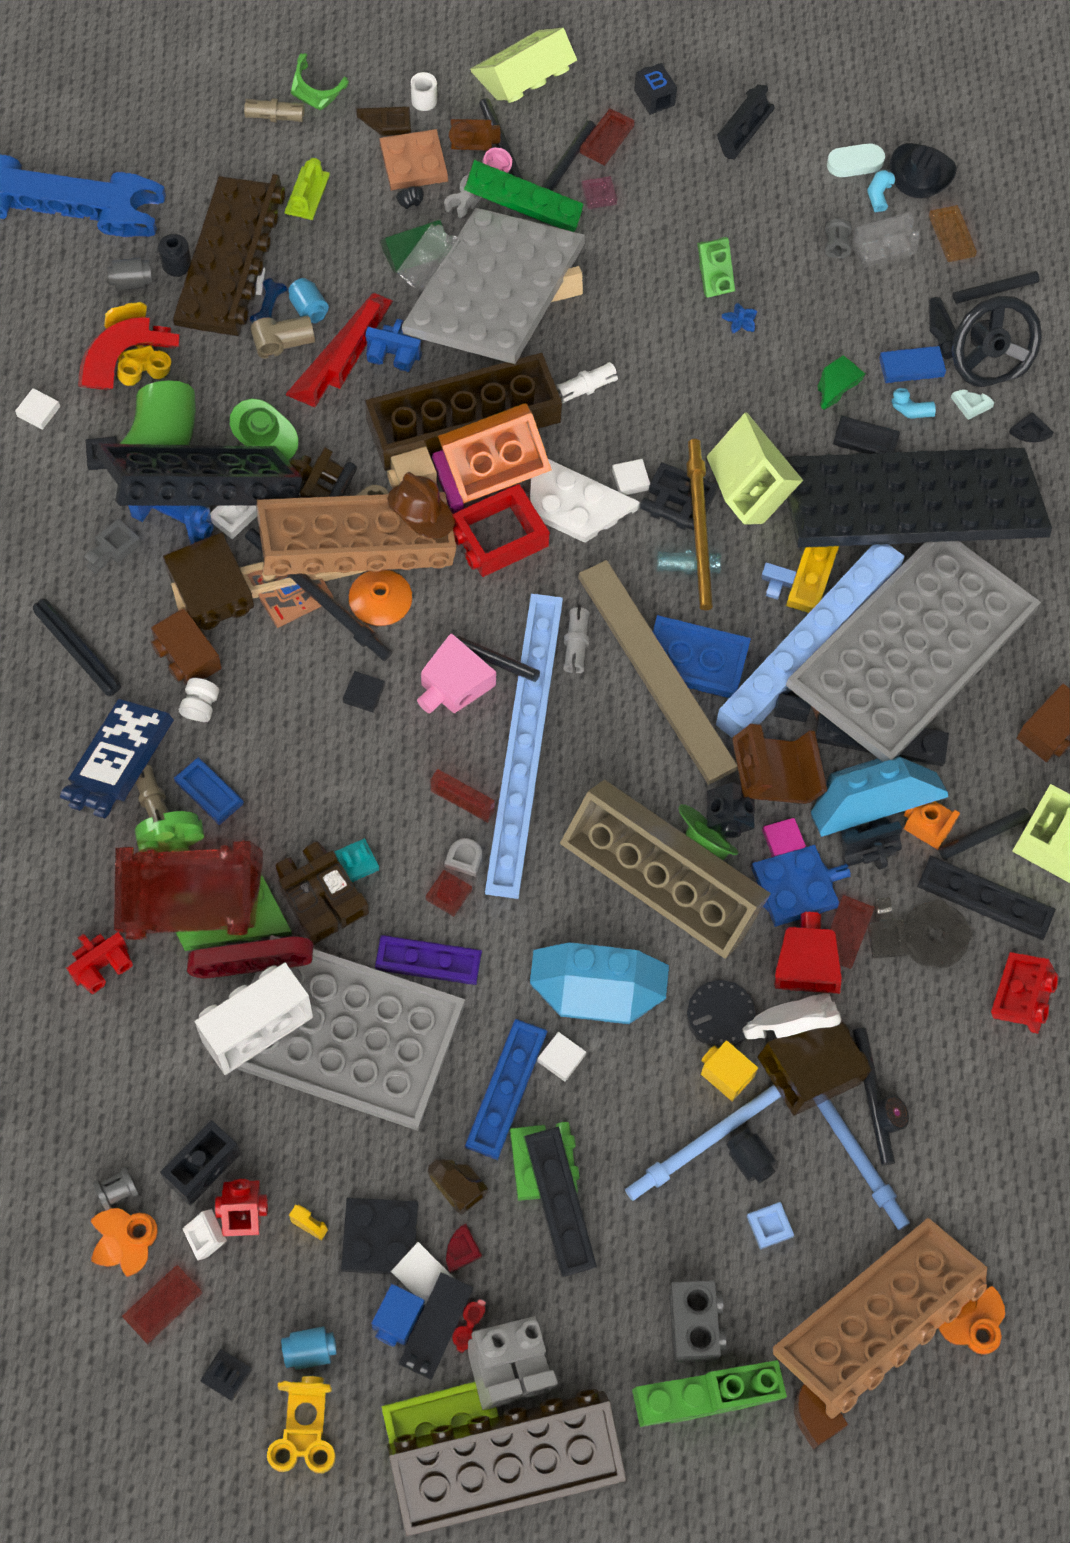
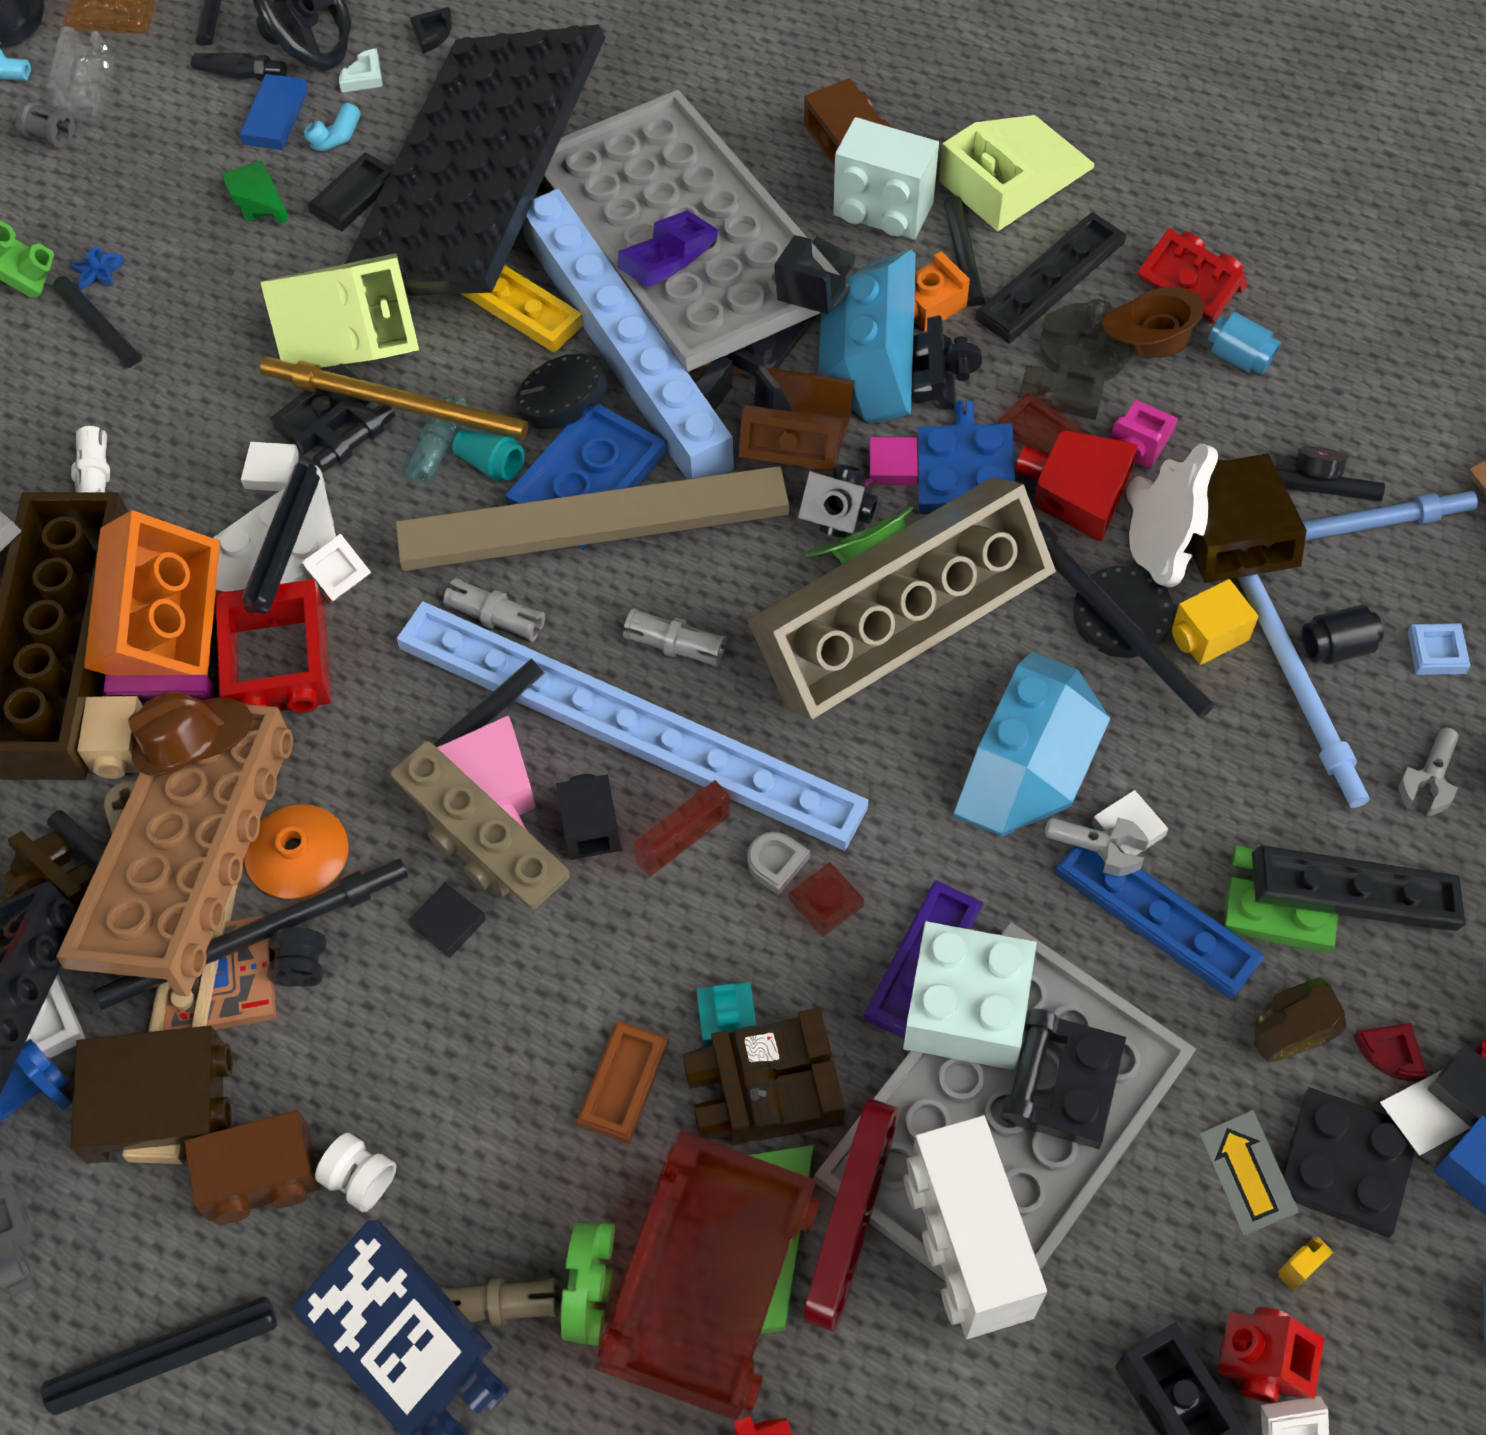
camera: 65 degrees left, 5 degrees down
blue tile [174,757,244,825] -> none
medium blue tile [762,563,796,600] -> none
none -> black bar [53,276,142,368]
none -> black axle [241,463,320,615]
none -> black wheel [267,927,326,987]
none -> white tile [300,534,371,603]
none -> dark tan bracket [391,741,570,910]
none -> teal cone [452,429,525,482]
none -> black tile [516,353,607,429]
none -> black brick [556,774,621,860]
none -> dark orange tile [576,1021,669,1144]
none -> dark purple slope [617,210,718,288]
none -> light grey pin [623,608,727,667]
none -> black slope [754,367,794,412]
none -> black panel [774,235,846,314]
none -> light aqua brick [833,117,939,240]
none -> light aqua brick [903,921,1037,1070]
none -> black plate [1000,1008,1126,1149]
none -> black bar [1038,522,1215,718]
none -> light grey bar [1045,818,1149,877]
none -> reddish brown piece [1102,287,1205,359]
none -> dark pink bracket [1111,399,1178,469]
none -> sticker [1200,1110,1299,1235]
none -> dark azure brick [1208,312,1282,375]
none -> light grey bar [1398,727,1459,816]

